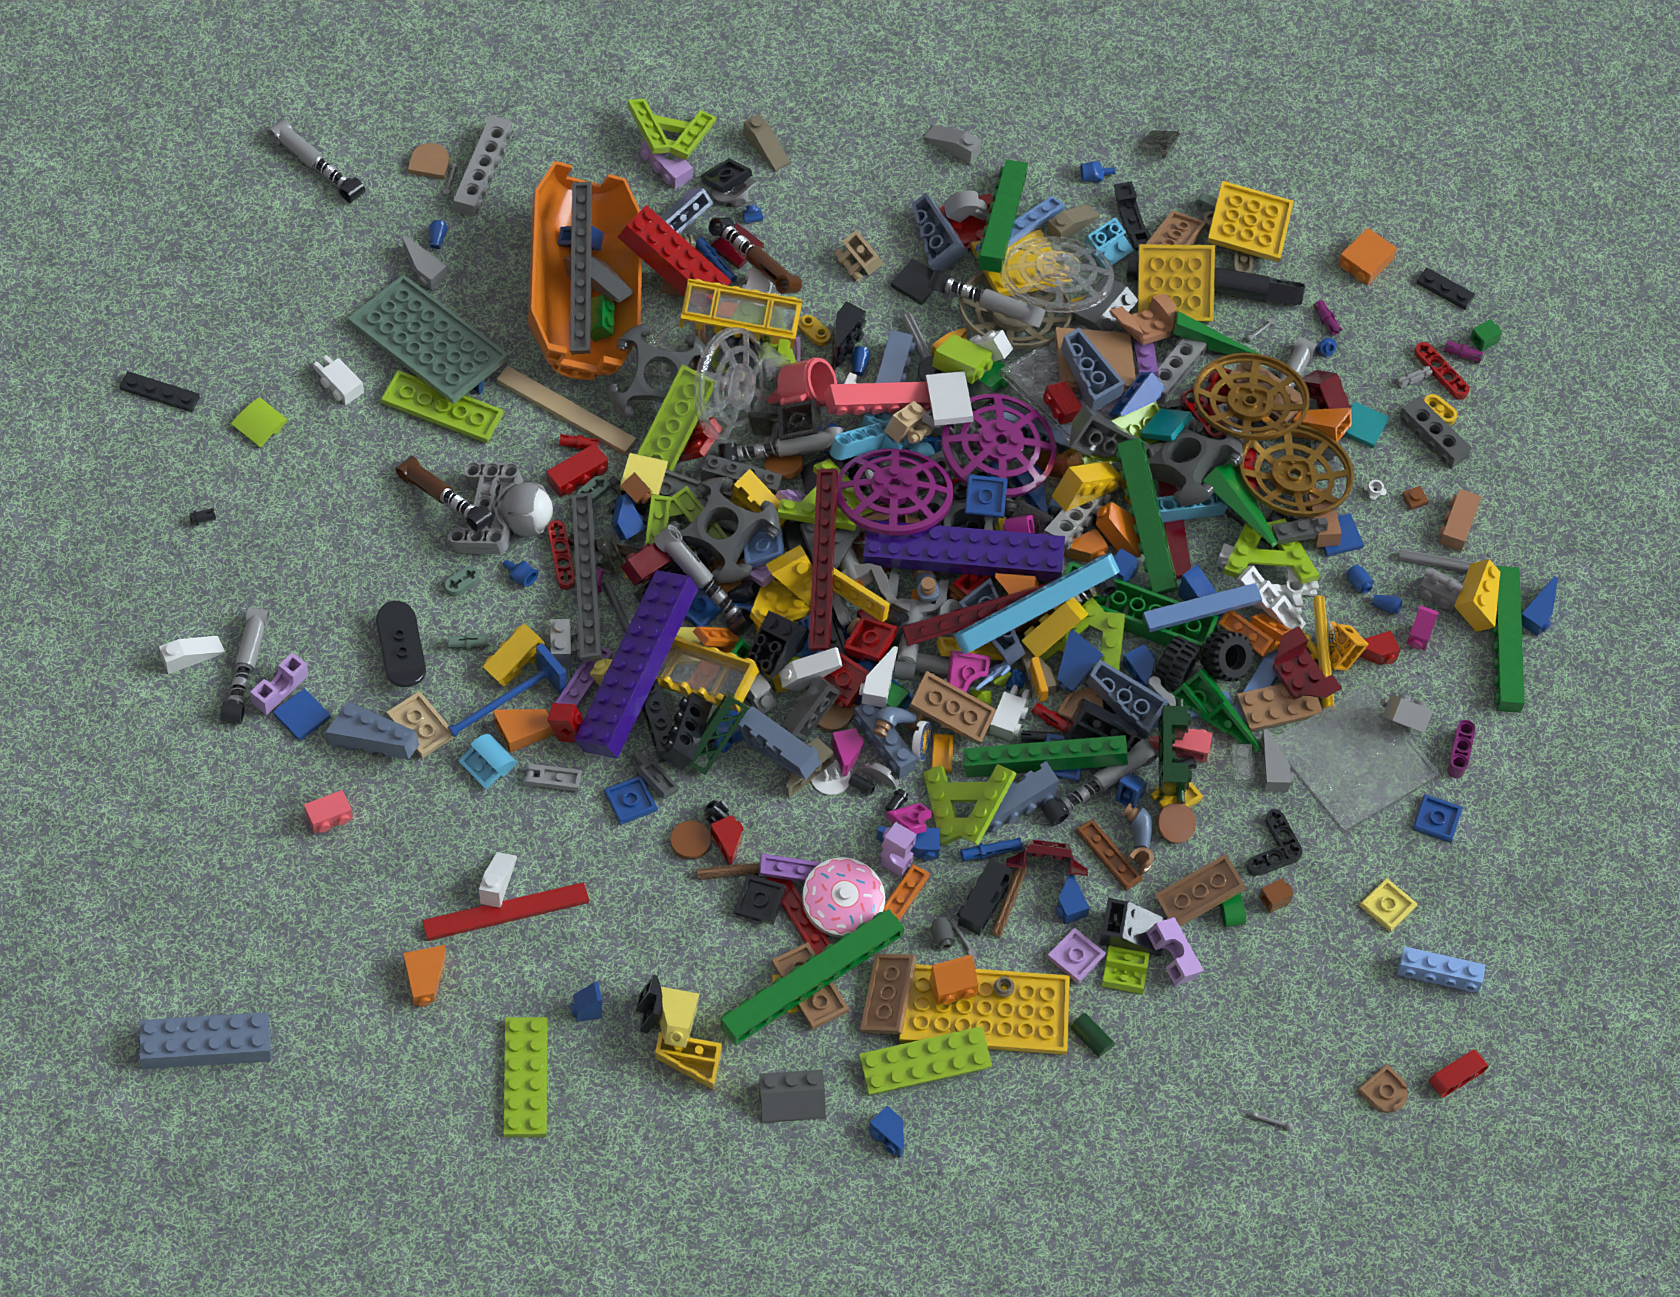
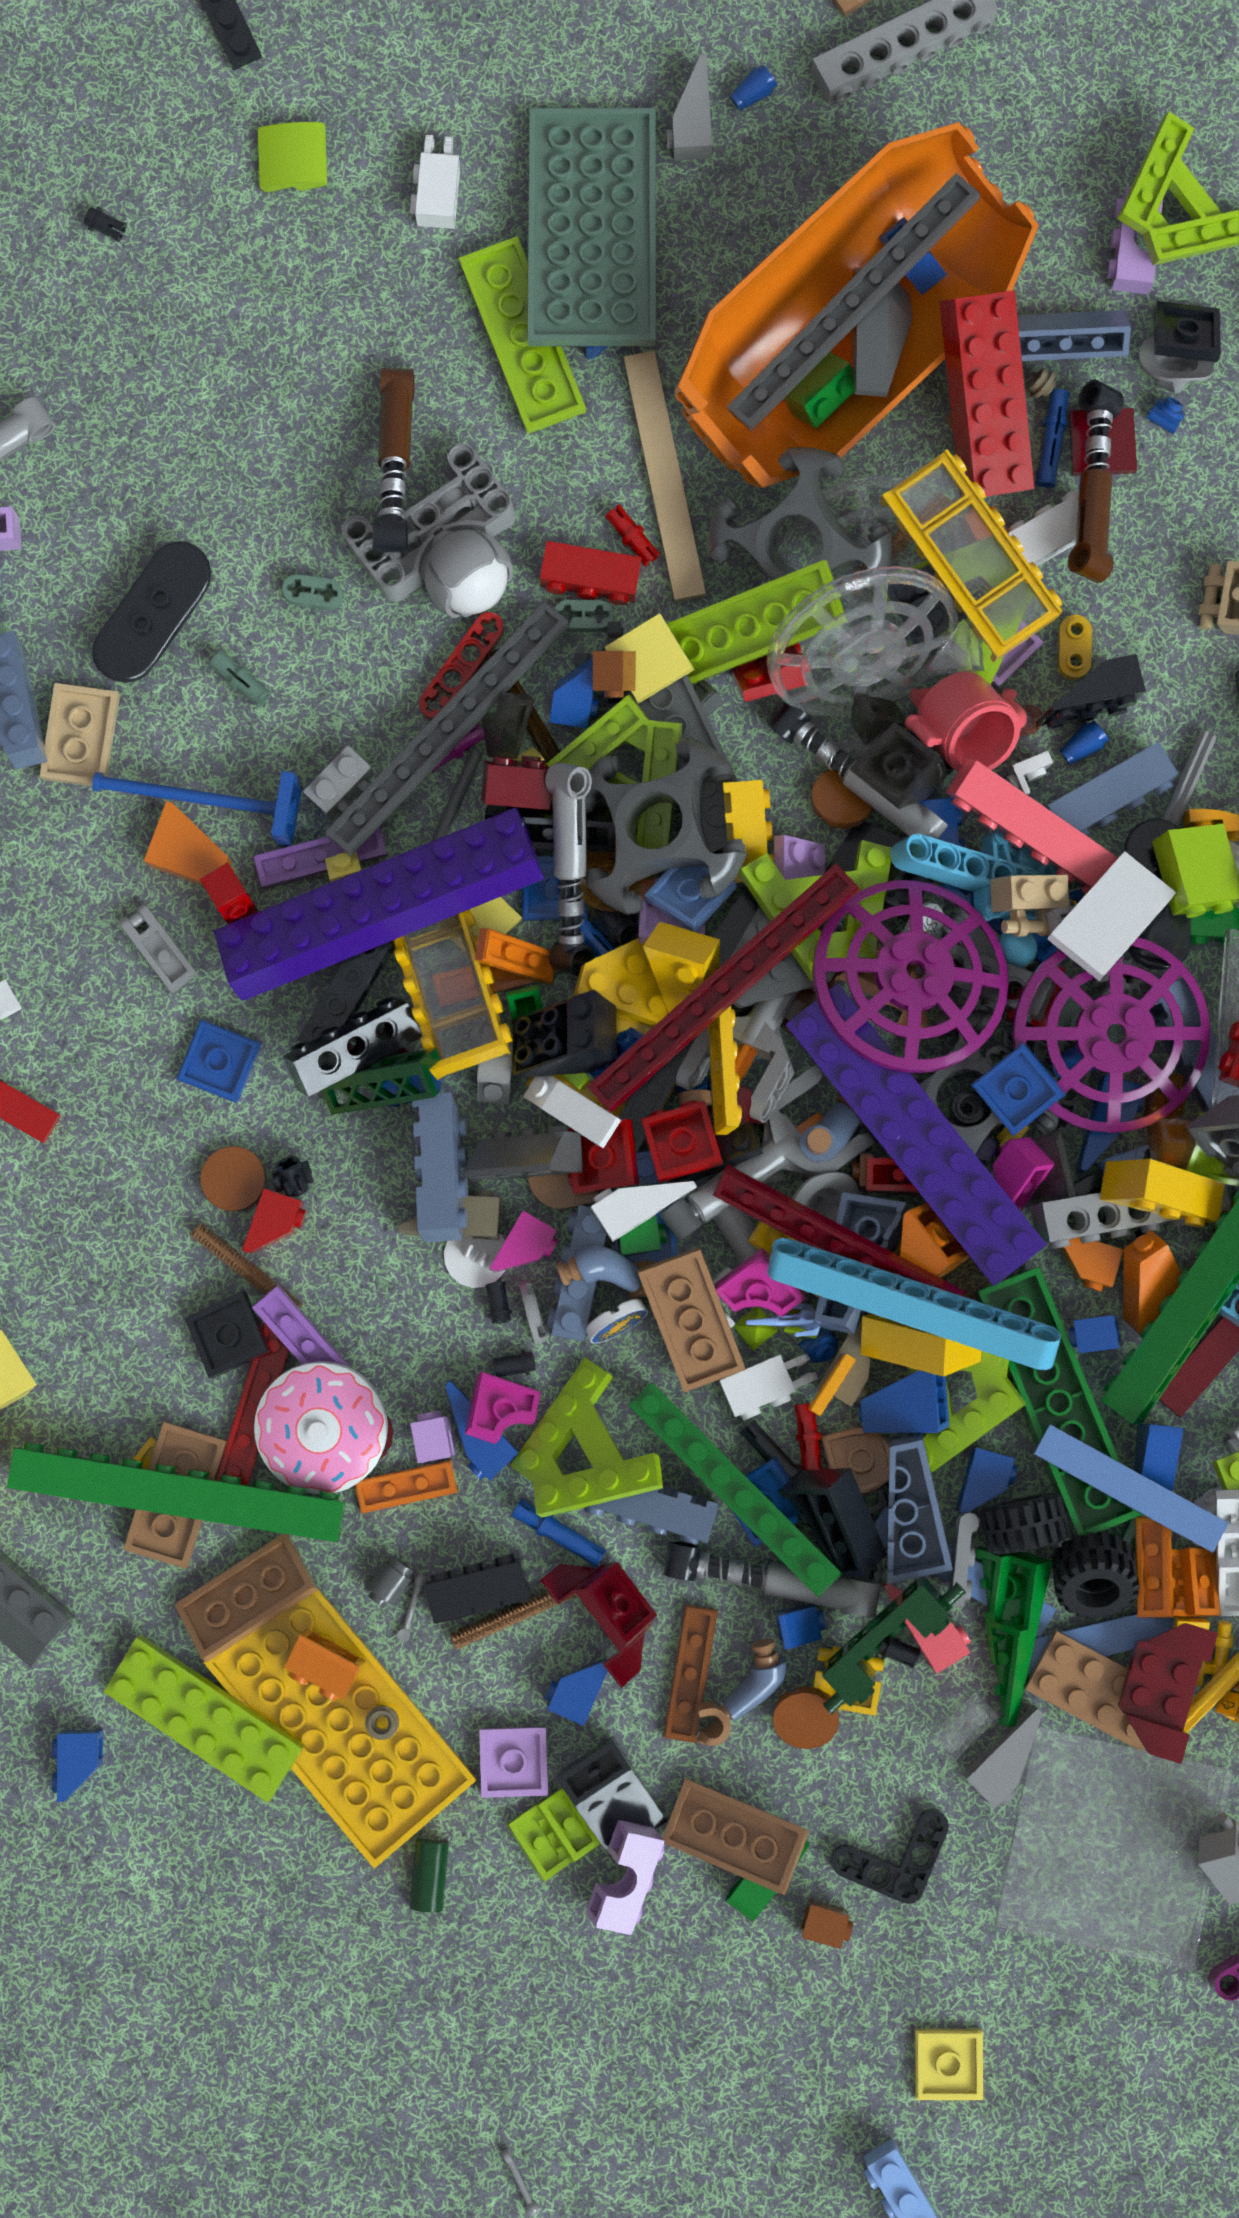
camera: 50 degrees right, 25 degrees up
light grey hinge [443,163,458,196] -> none
medium azure brick [458,734,518,789] -> none
yellow wedge [482,623,550,687] -> none
blue piece [503,560,539,587] -> none
dark grey hinge [630,751,679,800] -> none
dark grey brick [701,454,782,495] -> none
light orange tile [931,734,954,773] -> none
blue tile [1412,794,1463,843] -> none

